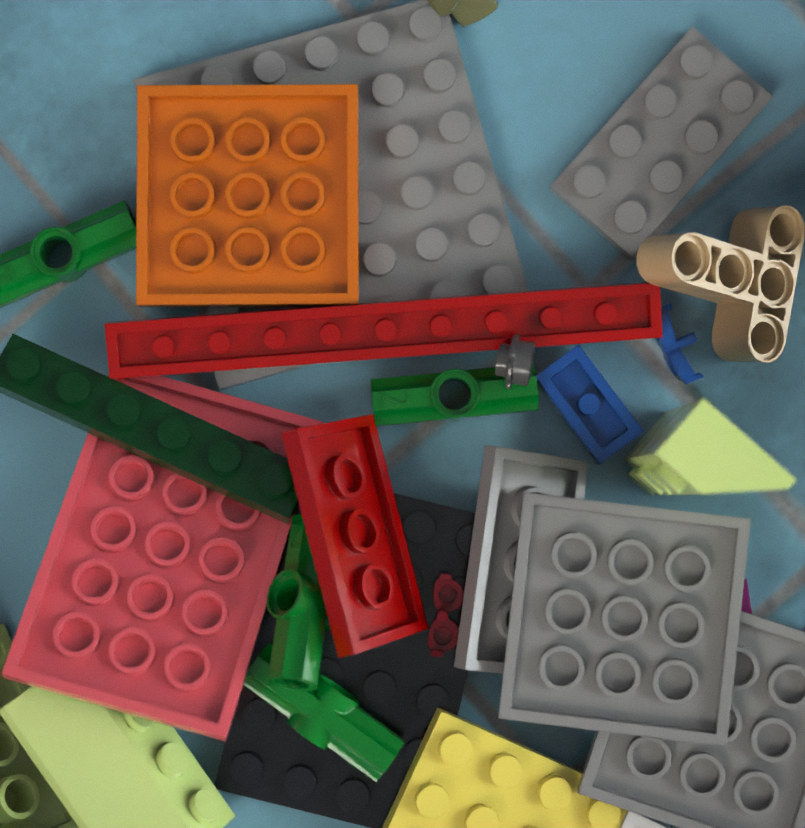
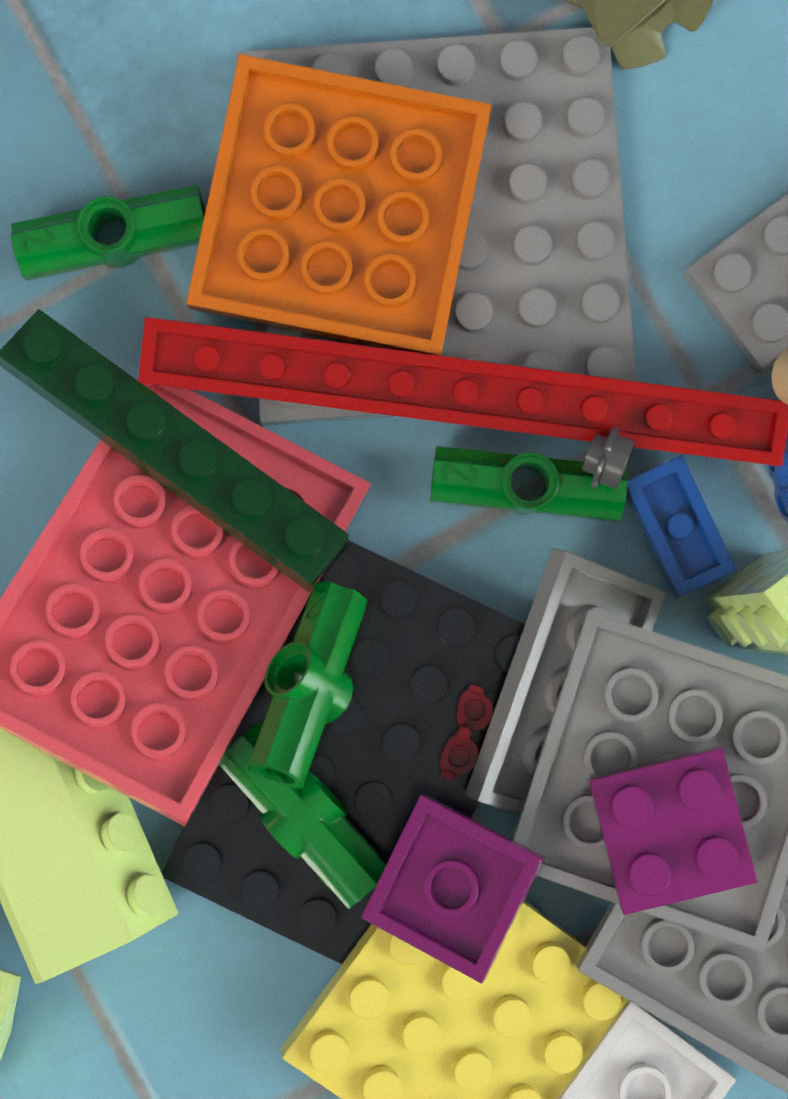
camera: 10 degrees right, 0 degrees up
red plate [281,414,429,658] -> none
none -> magenta plate [361,795,545,984]
none -> magenta plate [587,746,758,915]

